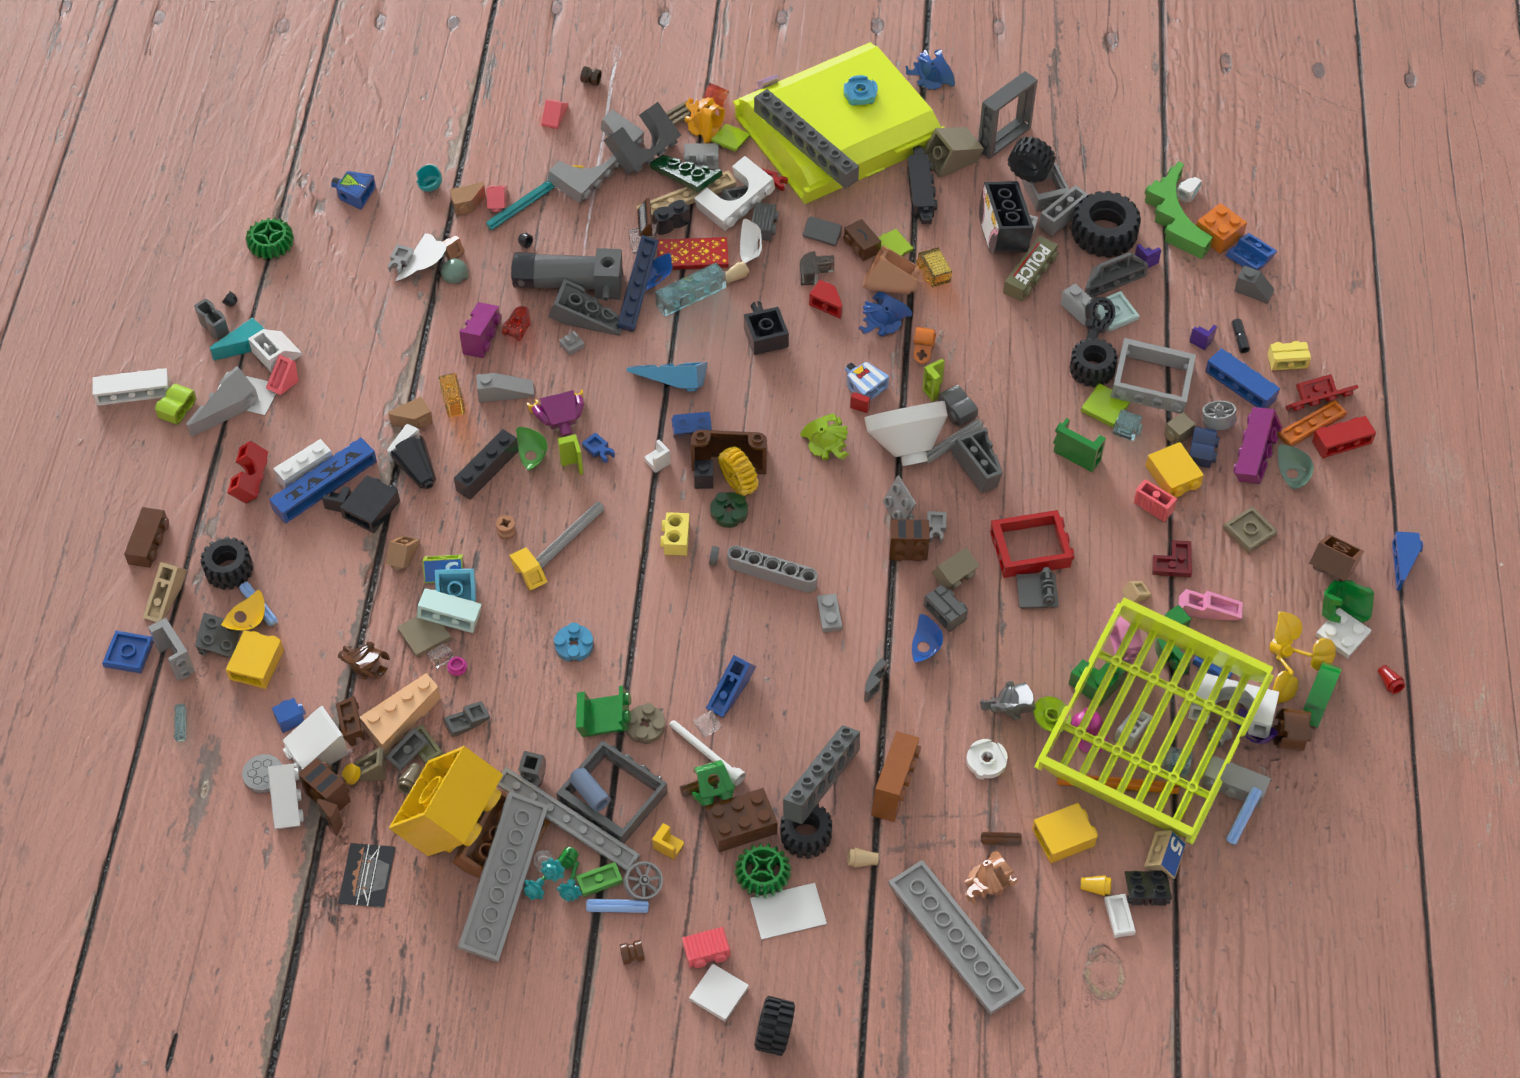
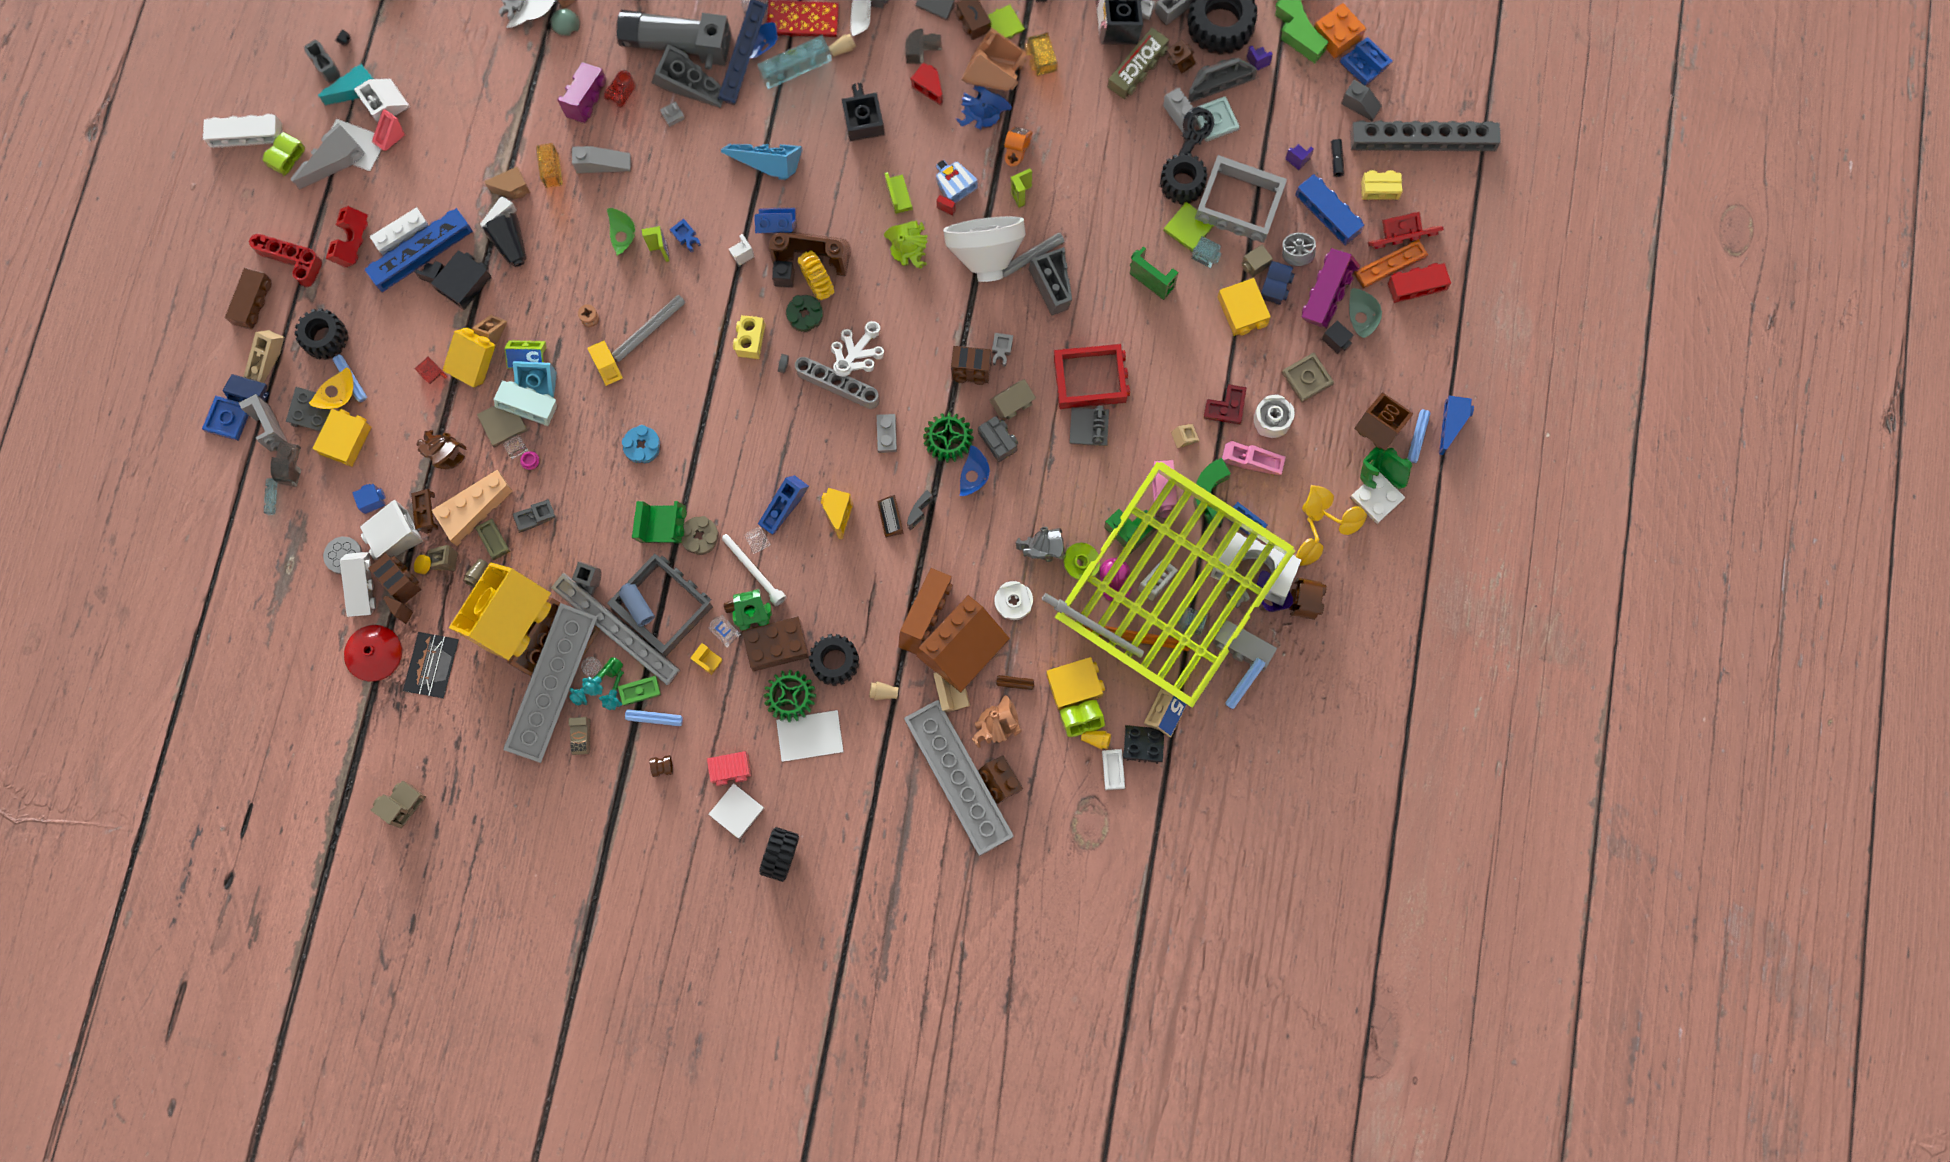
camera: 10 degrees right, 20 degrees up
dark grey slope [386,727,429,771] -> none
black brick [454,429,519,500] -> none
magenta torso [527,390,584,437] -> none
light grey wheel [623,861,663,900] -> none
dark grey brick [783,725,860,824] -> none
light grey hinge [883,476,916,520] -> none
dark grey brick [938,385,978,426] -> none
coral brick [1133,479,1177,522] -> none
green arch [1303,661,1342,728] -> none
red cone [1377,665,1405,694] -> none
none -> dark blue hinge [222,374,269,402]
none -> red beam [249,234,322,287]
none -> clear smoke brick [270,442,302,487]
none -> red dish [344,625,402,682]
none -> dark tan brick [371,781,426,828]
none -> clear red panel [414,356,448,384]
none -> yellow brick [442,328,496,388]
none -> dark tan leg [569,717,591,755]
none -> clear brick [708,615,740,647]
none -> yellow slope [821,488,853,539]
none -> white plant [831,321,884,377]
none -> slope [877,495,904,538]
none -> lime panel [884,172,913,214]
none -> dark orange slope [916,595,1010,693]
none -> green gear [923,412,974,463]
none -> tan panel [933,673,970,712]
none -> reddish brown bracket [978,755,1023,804]
none -> light grey bar [1042,593,1144,658]
none -> lime brick [1059,700,1105,737]
none -> reddish brown brick [1167,40,1197,74]
none -> white brick [1254,395,1295,438]
none -> black brick [1322,320,1354,354]
none -> dark grey brick [1350,120,1501,151]
none -> light blue axle [1407,409,1431,463]

